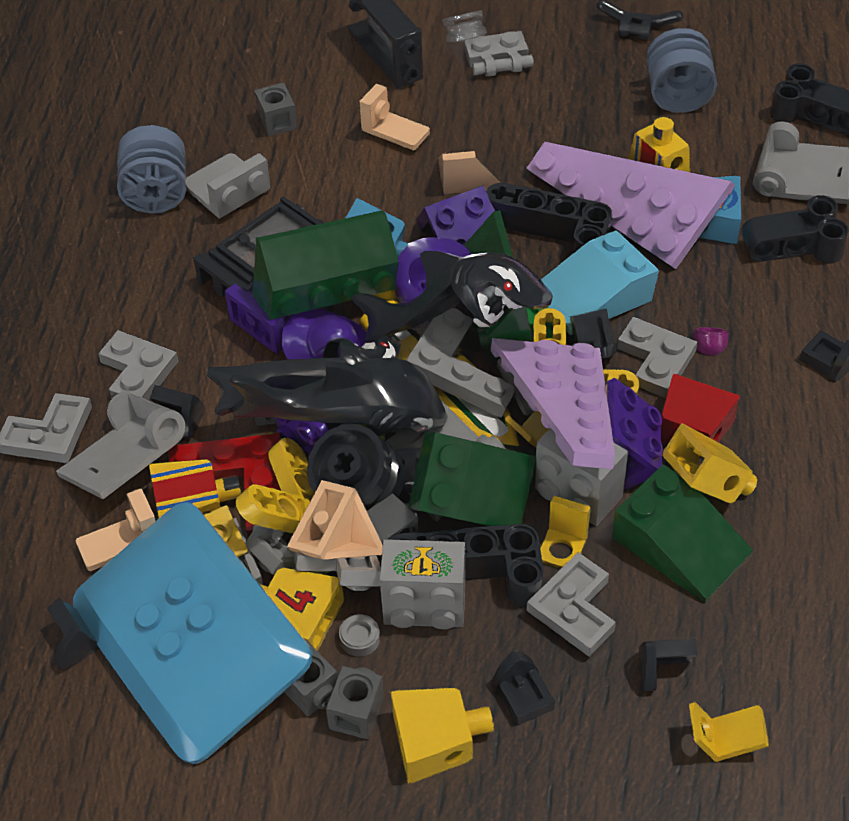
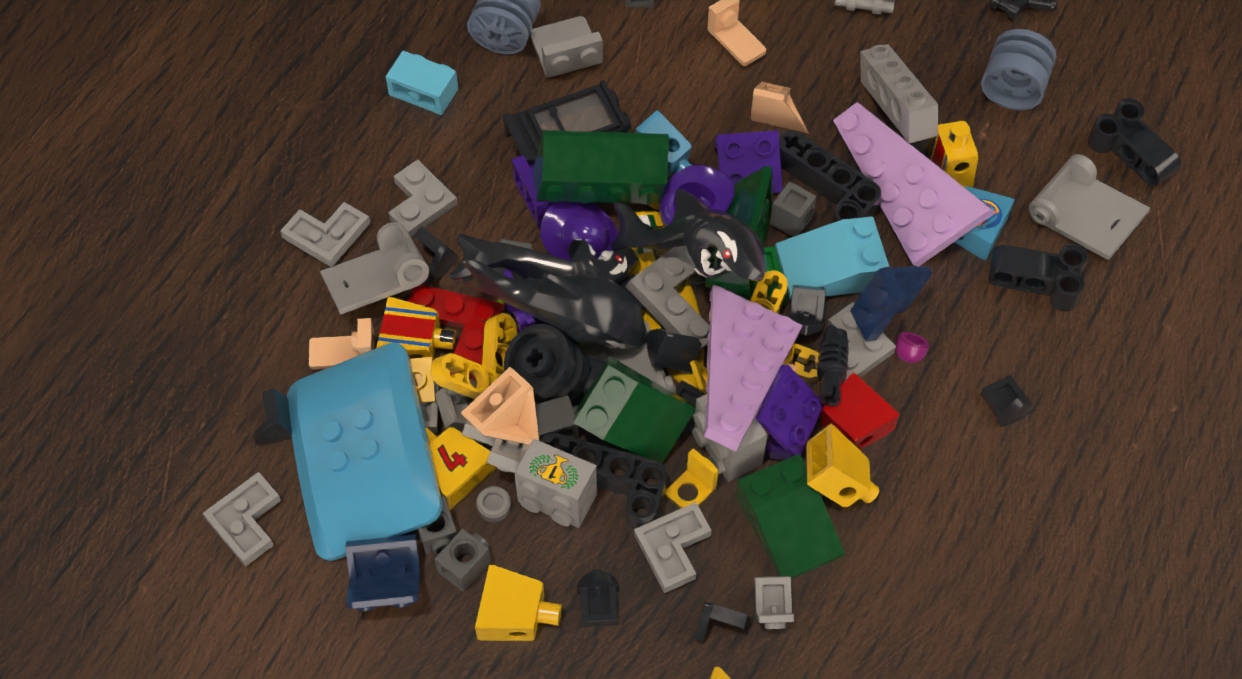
camera: 20 degrees right, 10 degrees up
none -> light grey plate [202,472,281,567]
none -> dark blue bracket [345,534,421,611]
none -> medium azure brick [386,51,458,115]
none -> black tile [646,329,702,372]
none -> light grey bracket [754,576,794,629]
none -> dark grey brick [770,181,816,237]
none -> black hinge [817,325,849,406]
none -> dark blue bracket [850,266,932,341]
none -> light grey brick [860,44,938,143]

